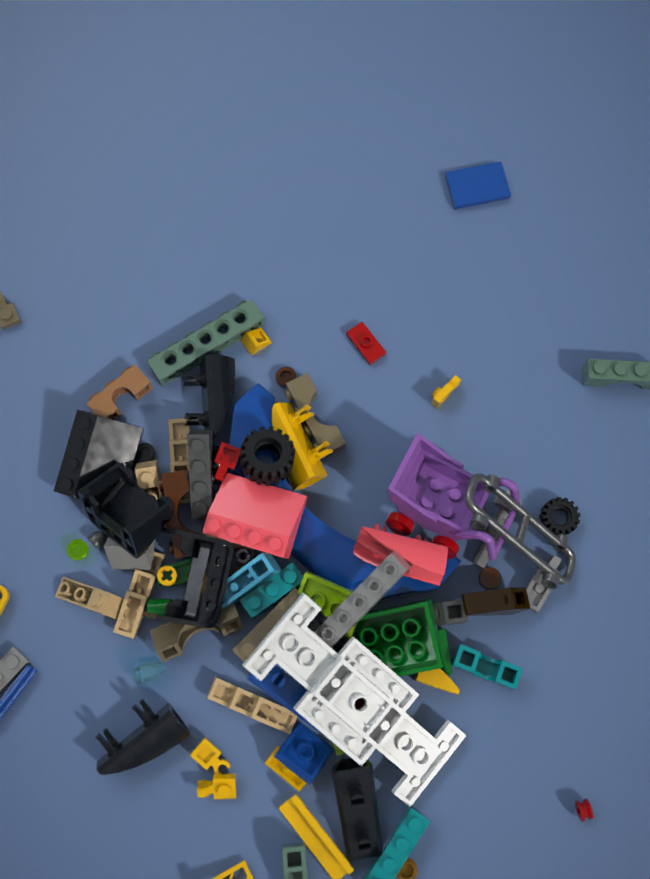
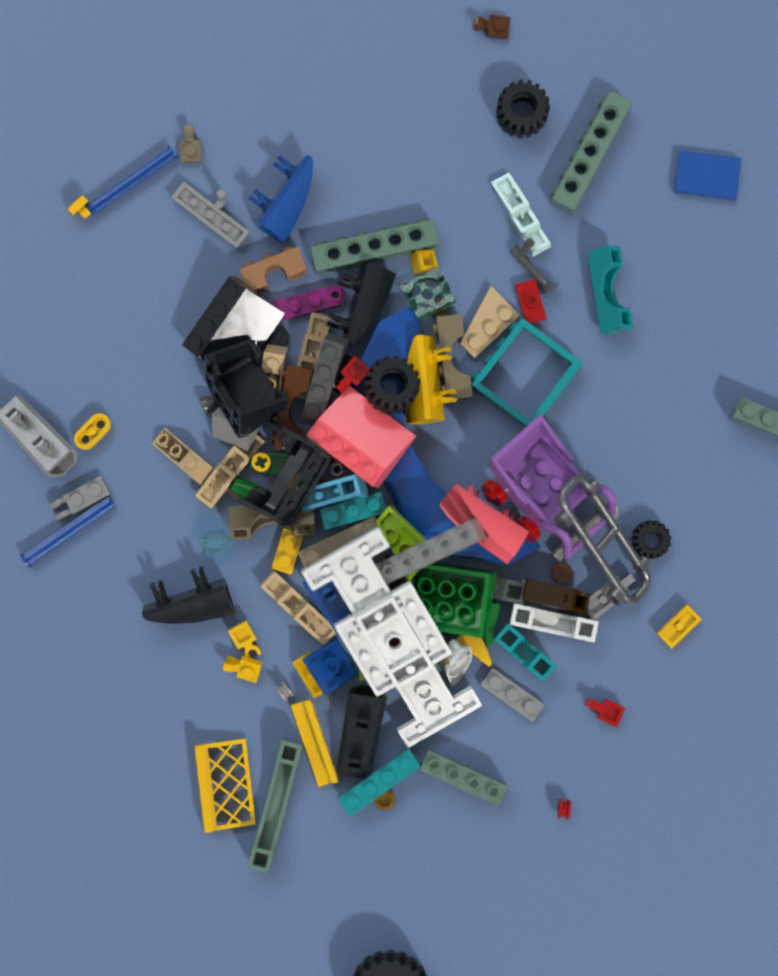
camera: 25 degrees right, 10 degrees up
clear neon green plate [67,539,89,561] -> none
yellow plate [431,375,462,409] -> none
none -> light grey plate [171,182,250,249]
none -> blue piece [248,155,313,244]
none -> magenta plate [271,285,346,322]
none -> yellow plate [271,528,304,575]
none -> light grey bush [275,680,294,701]
none -> piece [400,267,456,321]
none -> sand green brick [419,749,508,806]
none -> white hat [440,639,473,686]
none -> tan wing [460,286,520,359]
none -> teal window [471,318,583,428]
none -> reddish brown plate [473,15,510,40]
none -> light grey plate [480,668,544,722]
none -> light aqua slope [491,173,551,257]
none -> black tyre [496,80,550,138]
none -> white arch [509,604,599,643]
none -> dark grey piece [510,238,559,298]
none -> sand green brick [550,90,632,215]
none -> red plate [585,698,625,727]
none -> teal arch [587,245,634,334]
none -> yellow plate [656,604,702,649]

